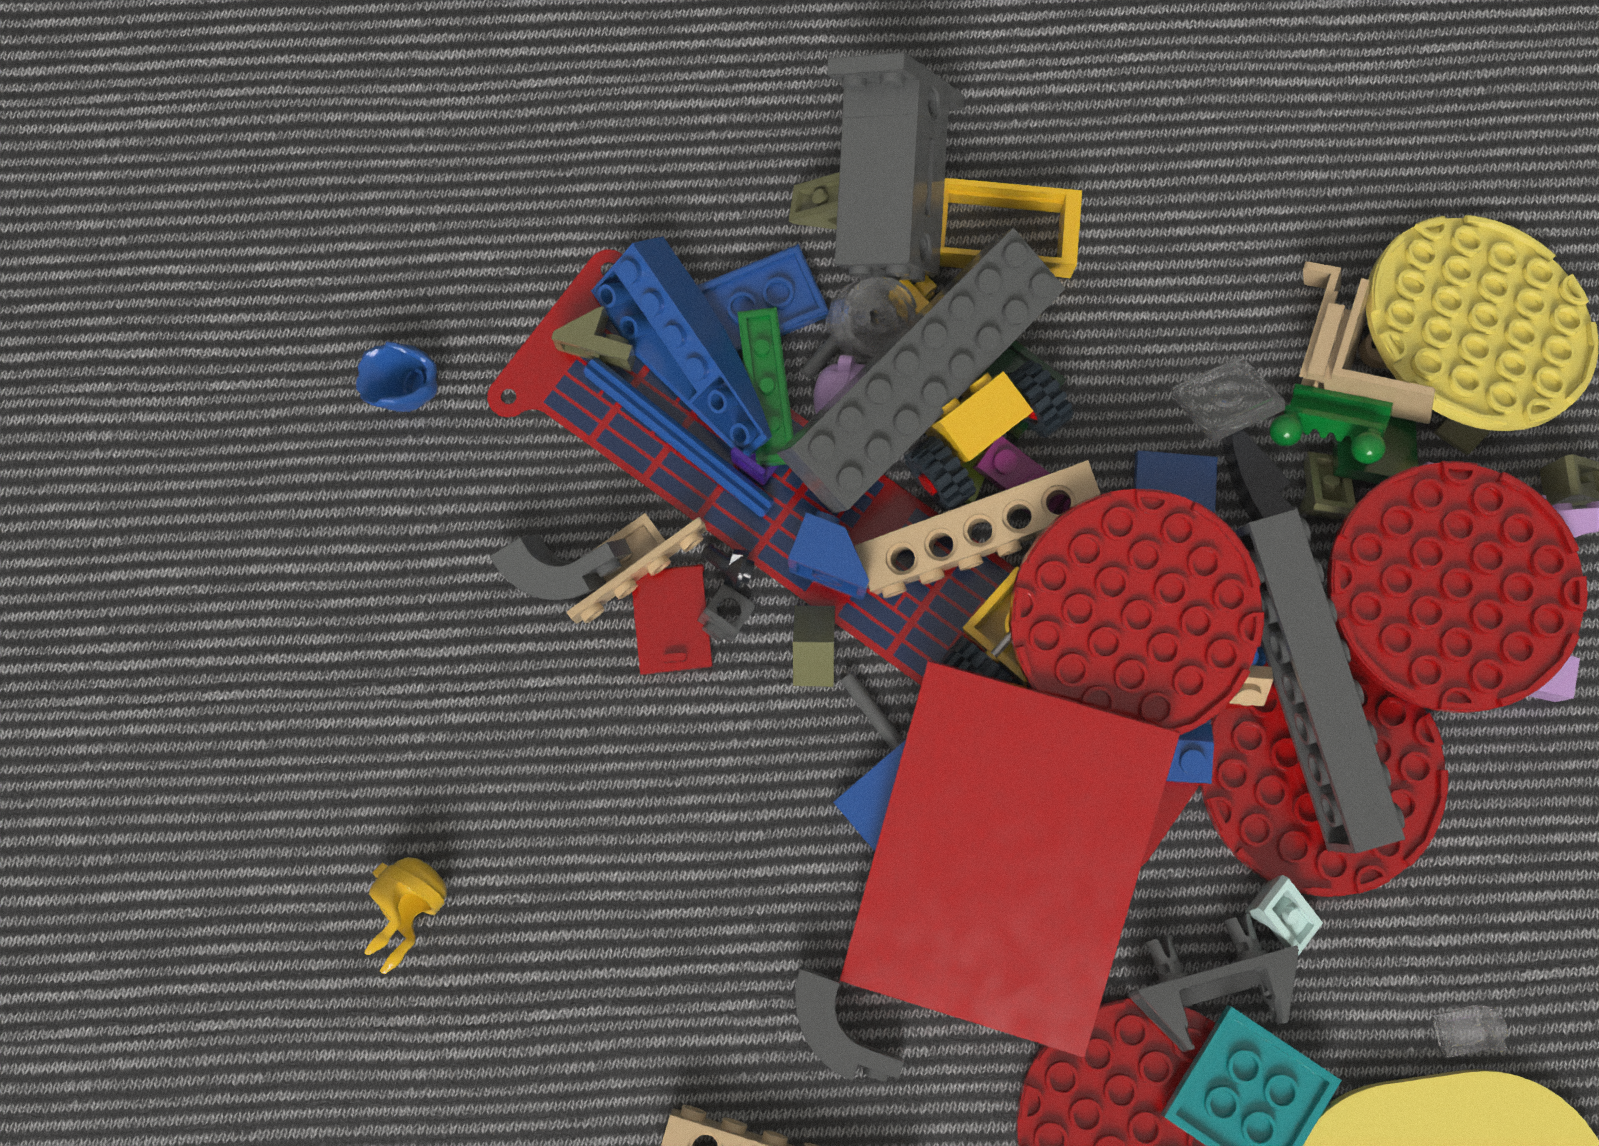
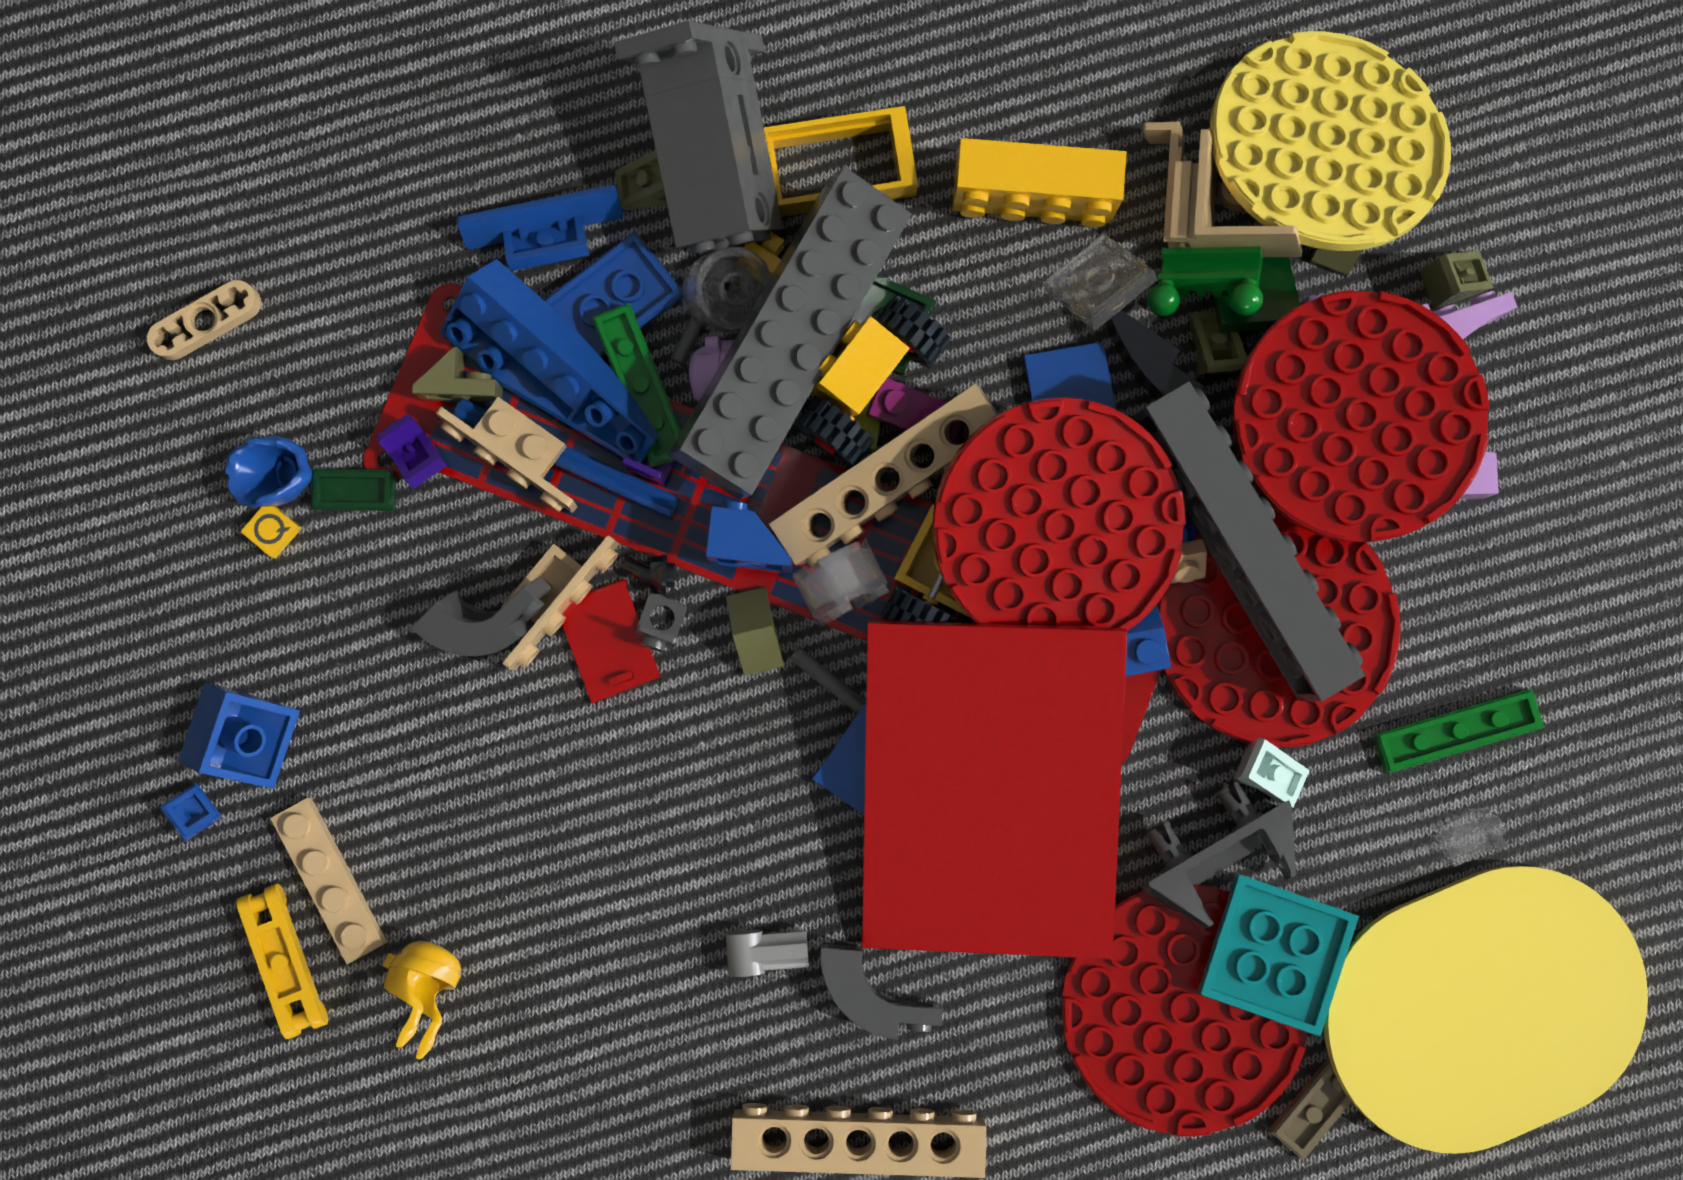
camera: 20 degrees left, 5 degrees up
none -> tan beam [147,280,261,360]
none -> blue tile [160,783,221,843]
none -> blue slope [178,682,300,789]
none -> yellow plate [236,883,328,1039]
none -> yellow tile [241,506,302,559]
none -> tan plate [270,798,388,964]
none -> dark green tile [311,469,397,511]
none -> dark purple bracket [376,414,447,489]
none -> tan bracket [436,397,577,513]
none -> blue bracket [457,185,623,272]
none -> light grey piece [726,930,809,977]
none -> clear brick [792,539,889,626]
none -> yellow brick [952,138,1127,227]
none -> green tile [1372,688,1545,774]

